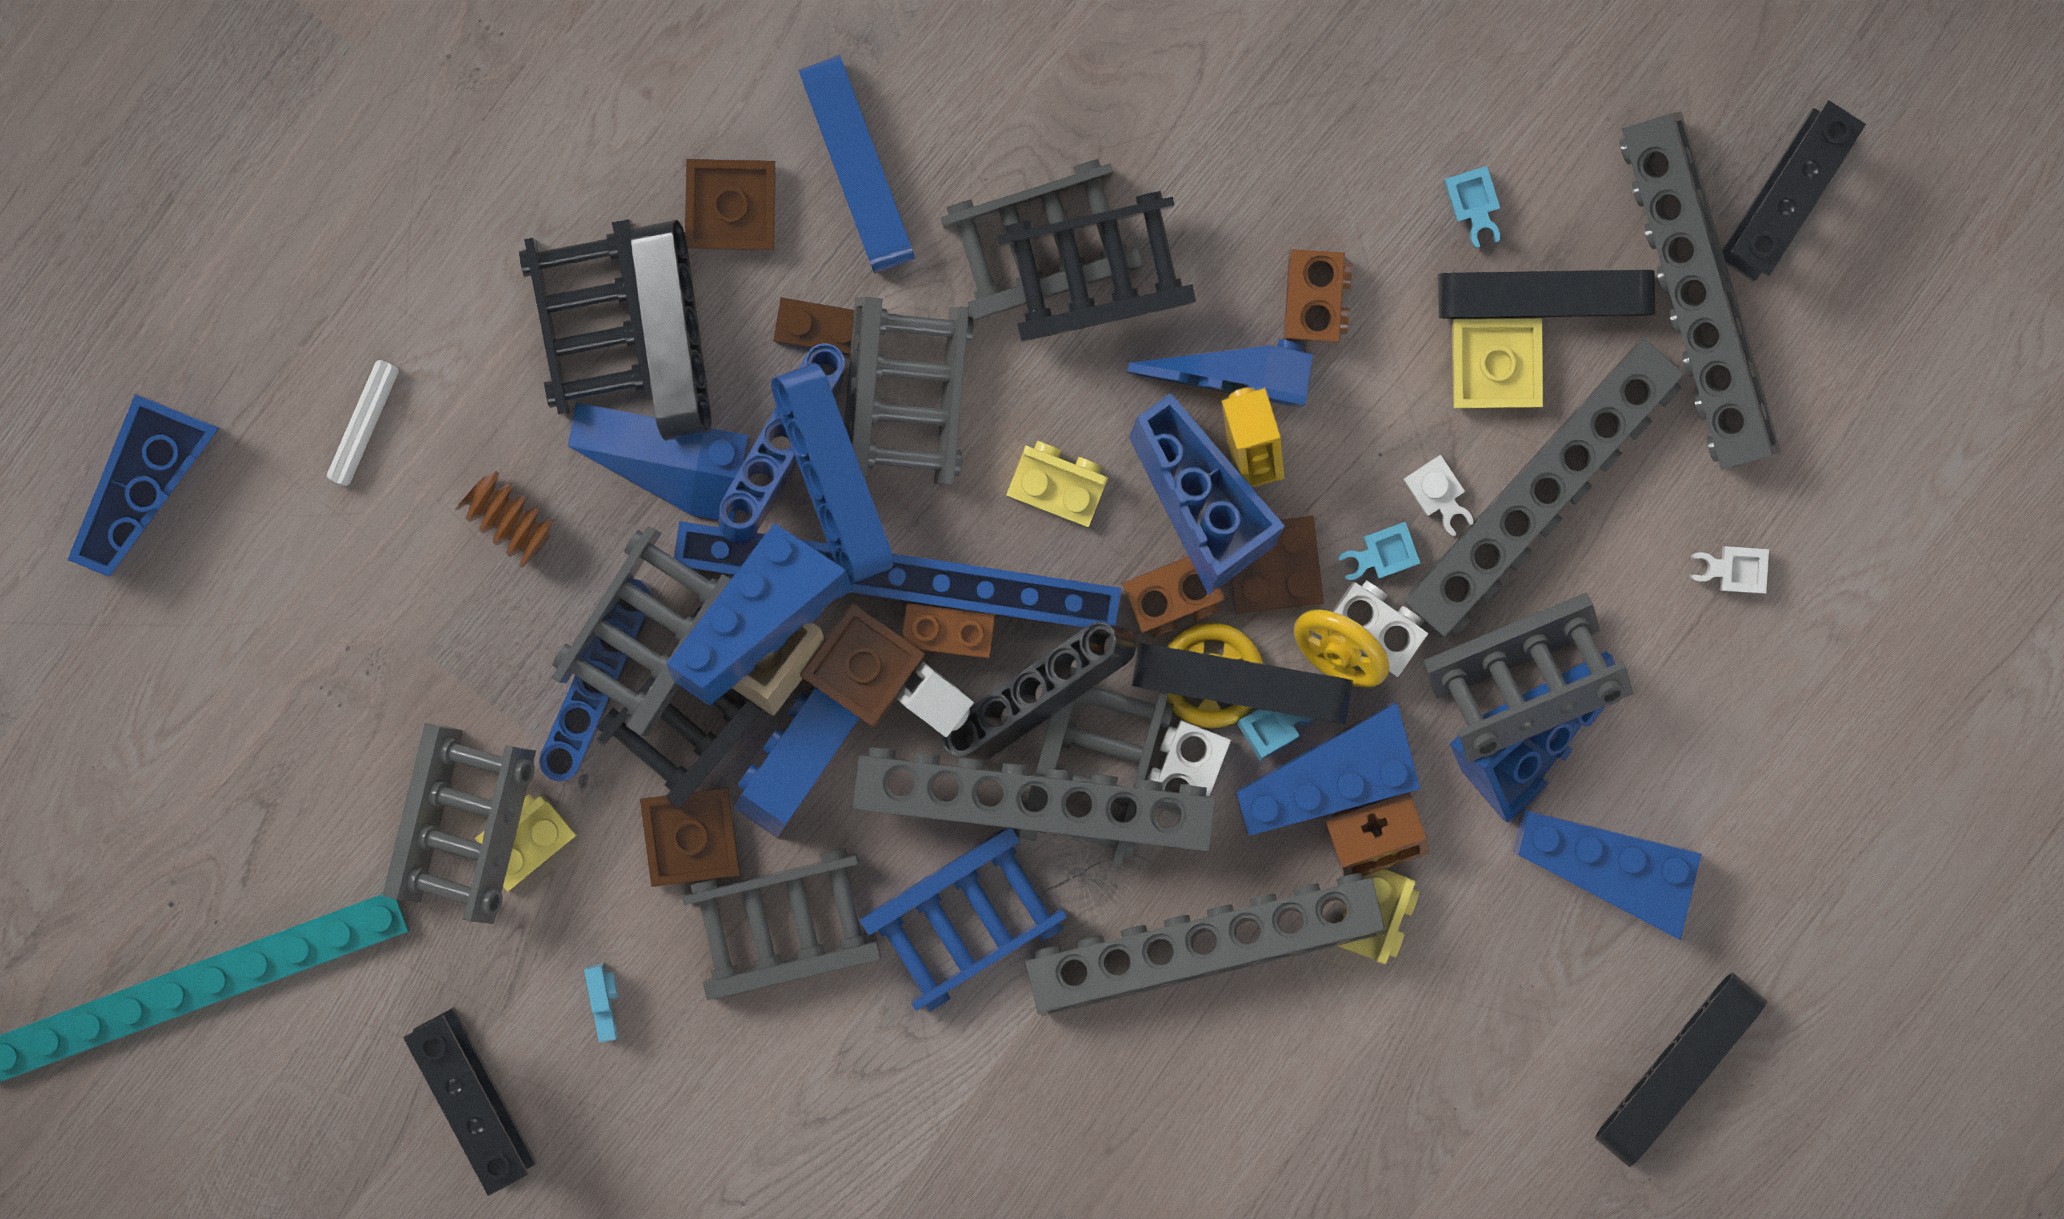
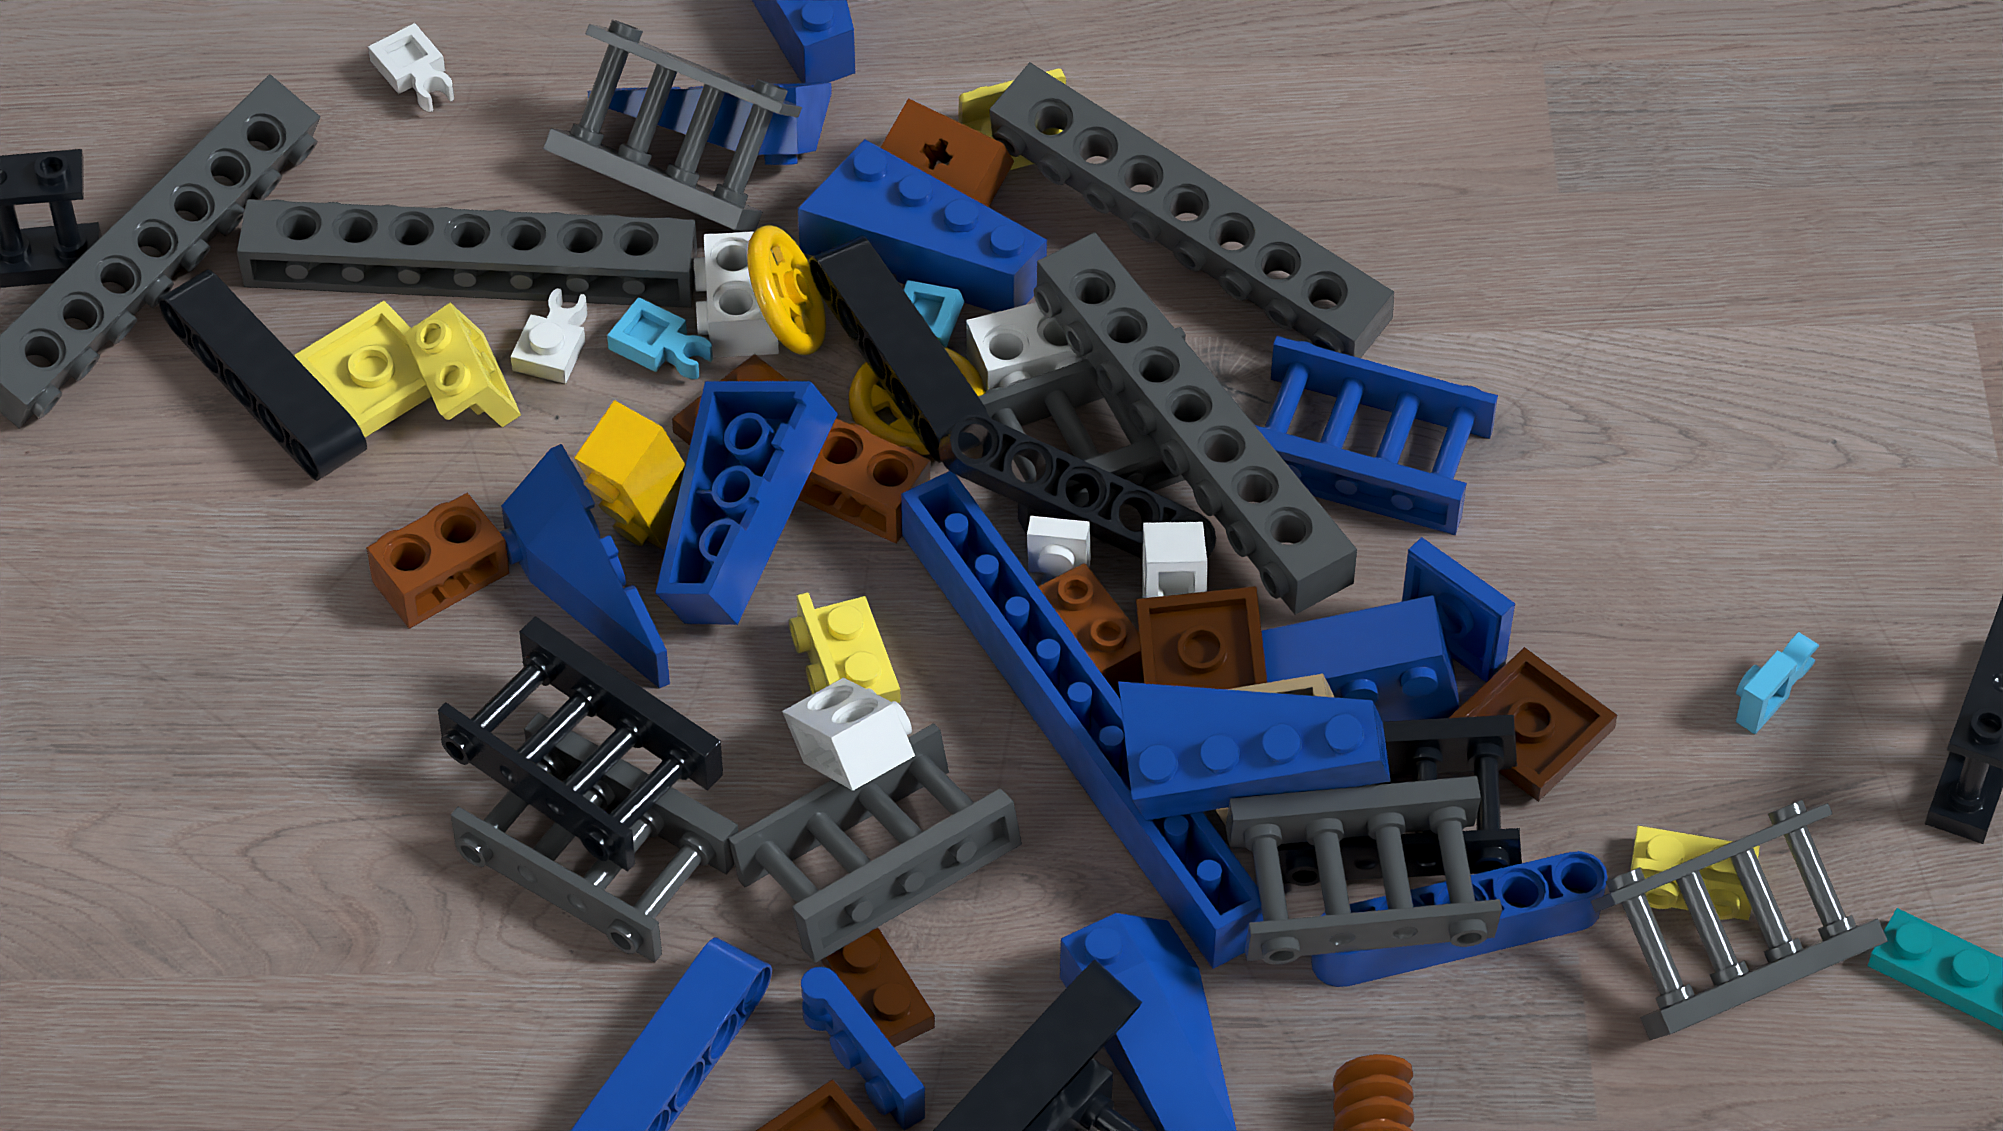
camera: 130 degrees left, 35 degrees down
dark grey fence [682,848,881,1000] -> none
blue beam [719,343,845,543] -> none
blue beam [771,363,893,584] -> none
medium azure plate [1443,166,1500,249] -> none
none -> light yellow bracket [405,302,521,427]
none -> white brick [782,677,915,790]
none -> blue plate [801,967,925,1131]
none -> white plate [1027,516,1091,585]
none -> blue tile [1402,537,1515,682]

